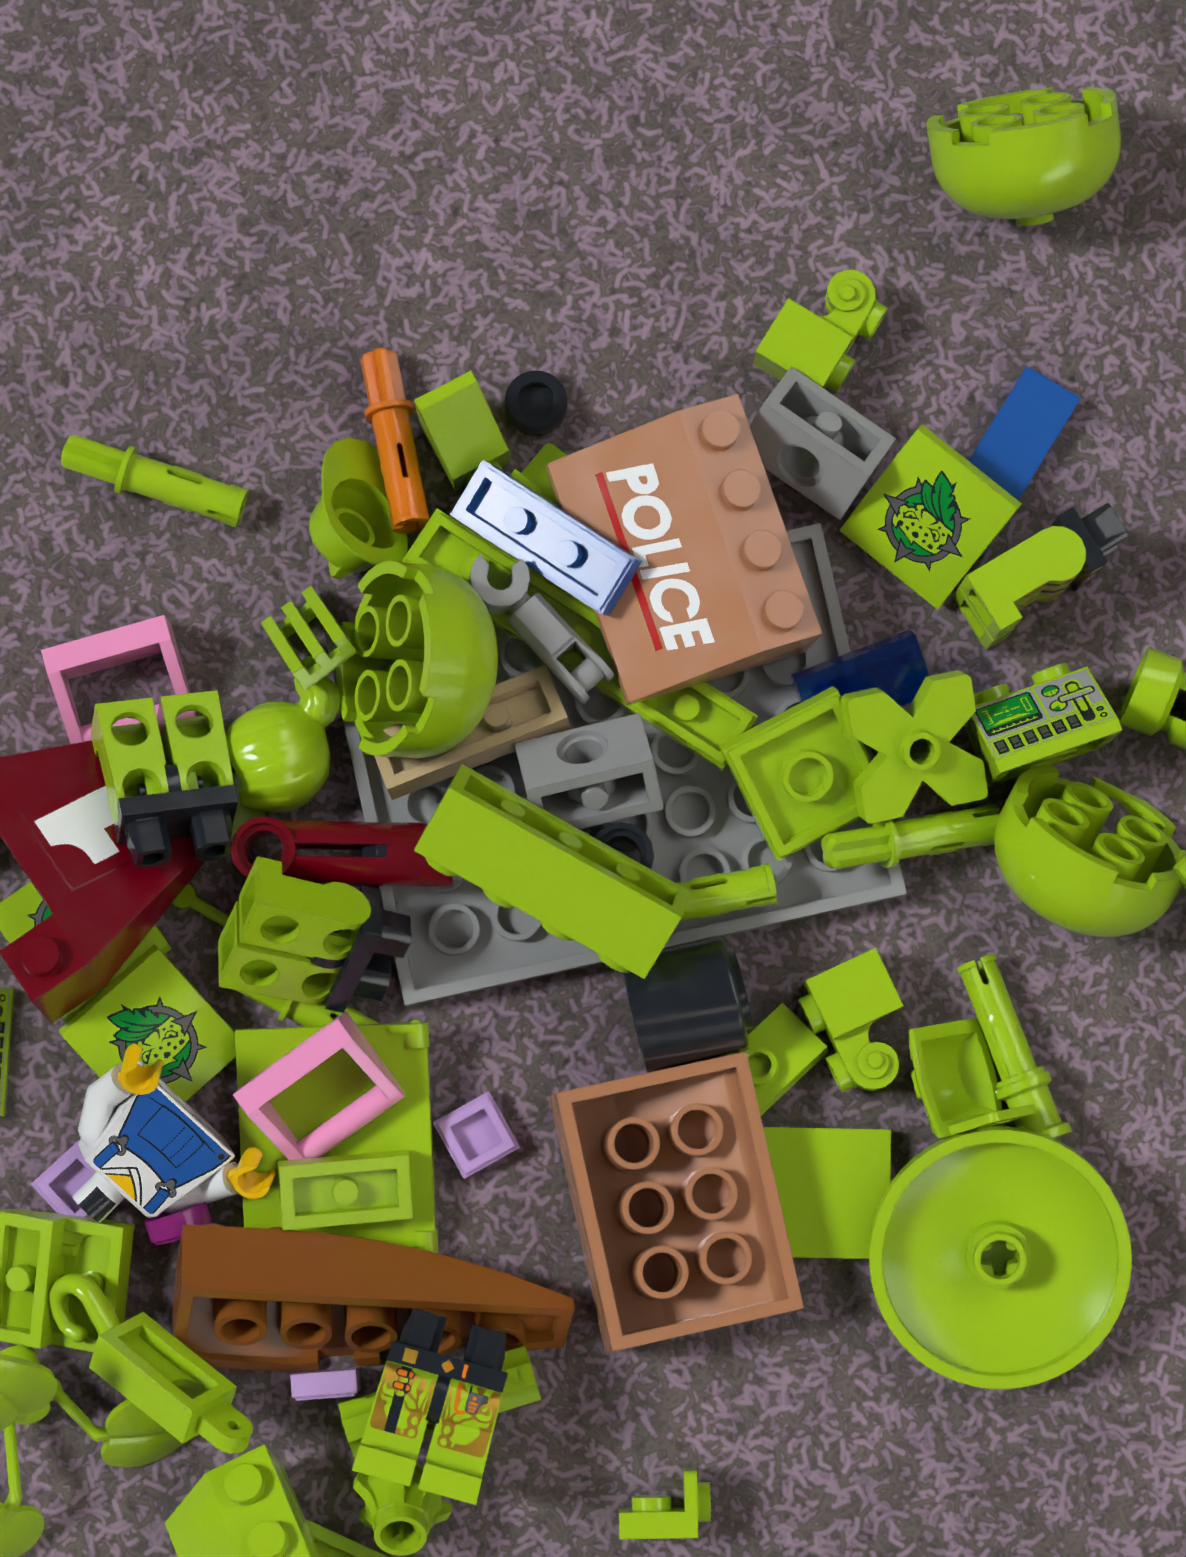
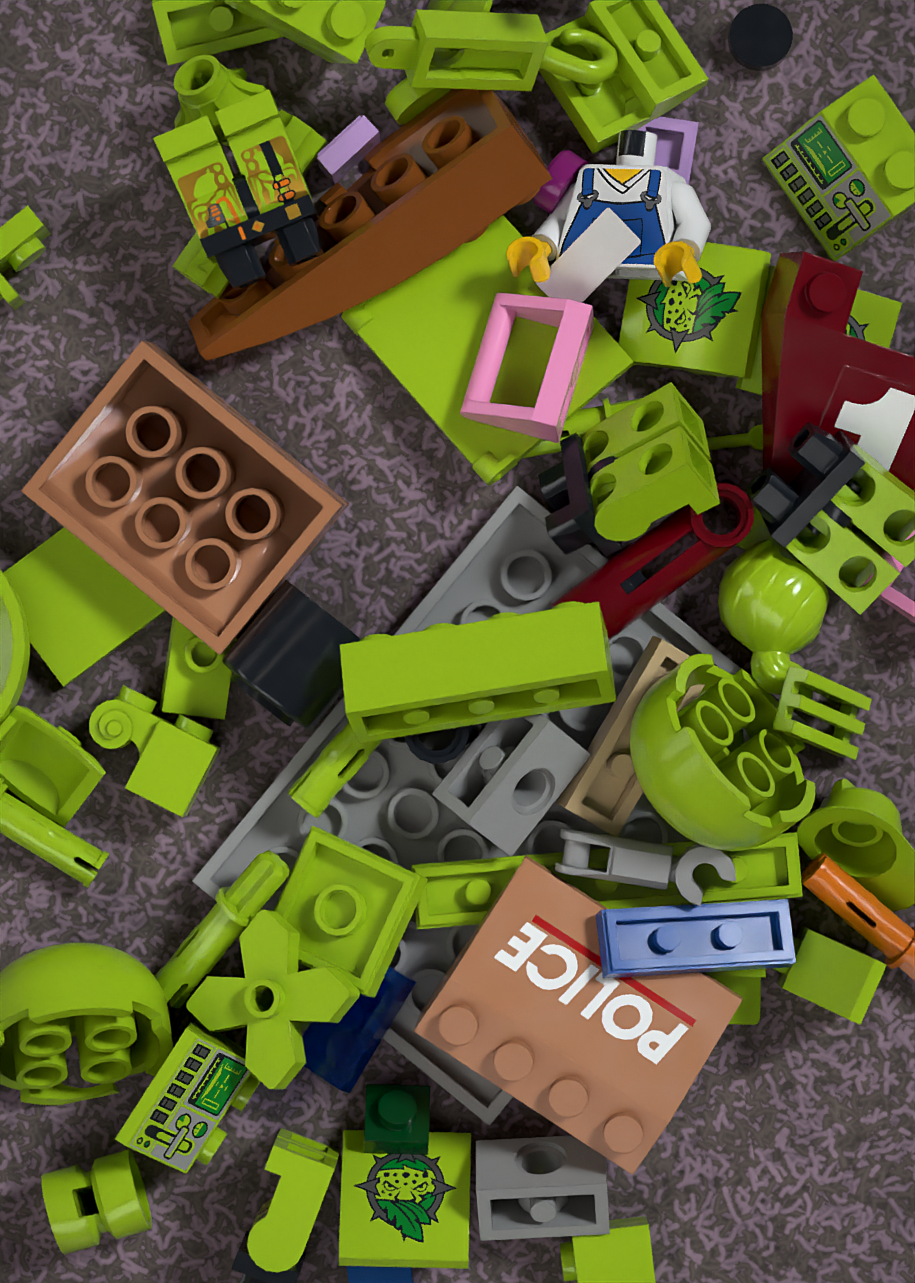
camera: 140 degrees right, 5 degrees up
lime plate [277,1150,413,1231] -> none
lavender tile [433,1091,521,1179] -> none
black tile [505,370,568,436] -> none
none -> dark green plate [364,1084,430,1155]
none -> lime tile [385,77,450,125]
none -> white sticker [536,208,641,303]

